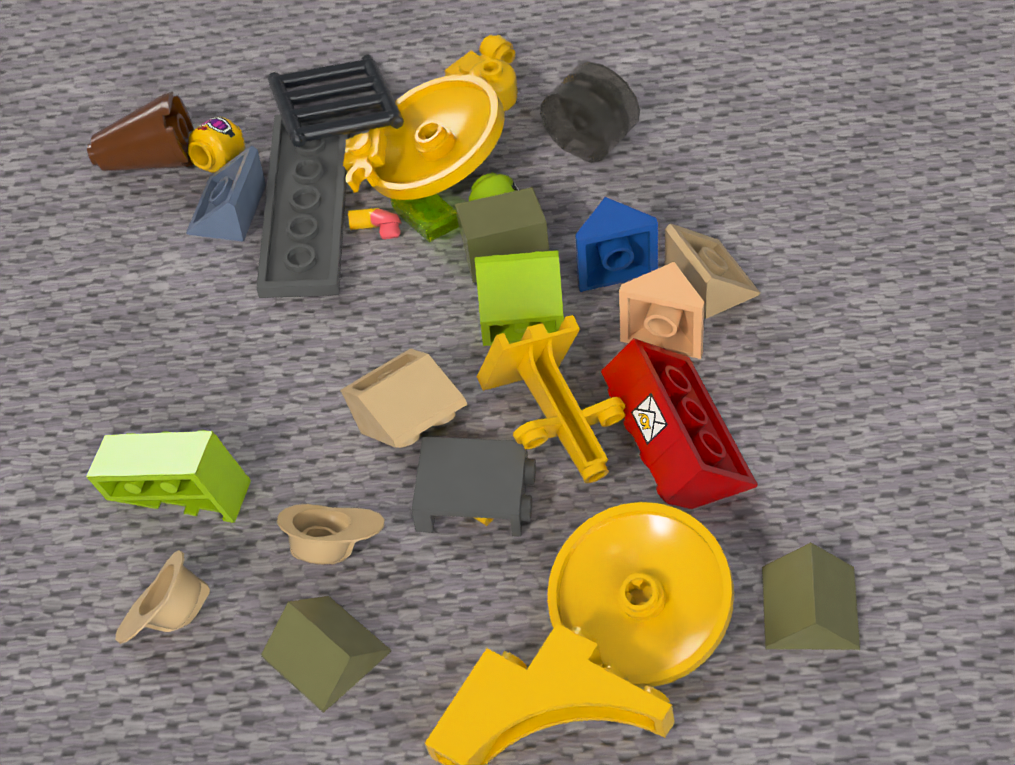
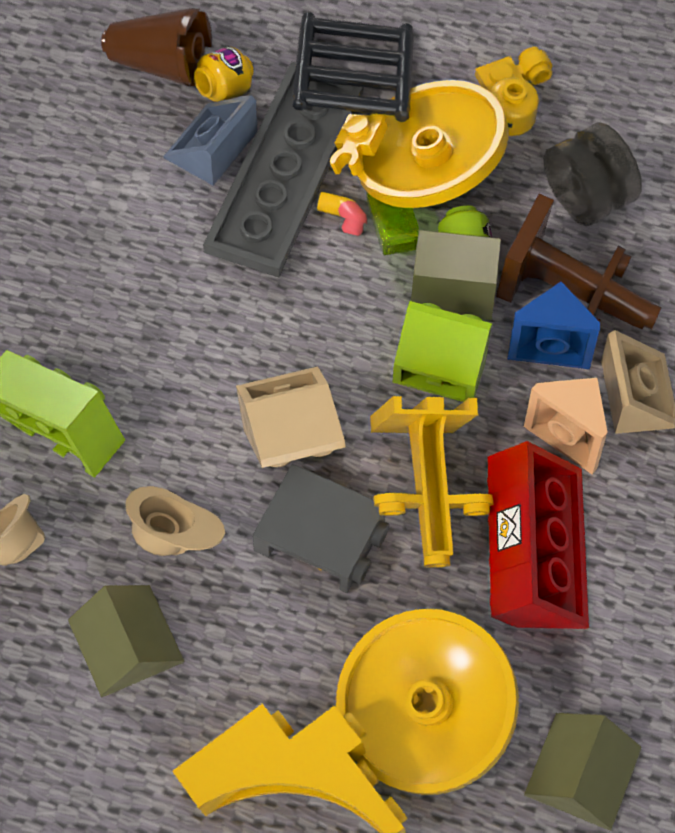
camera: 15 degrees right, 10 degrees up
none -> reddish brown piece [496,194,662,330]

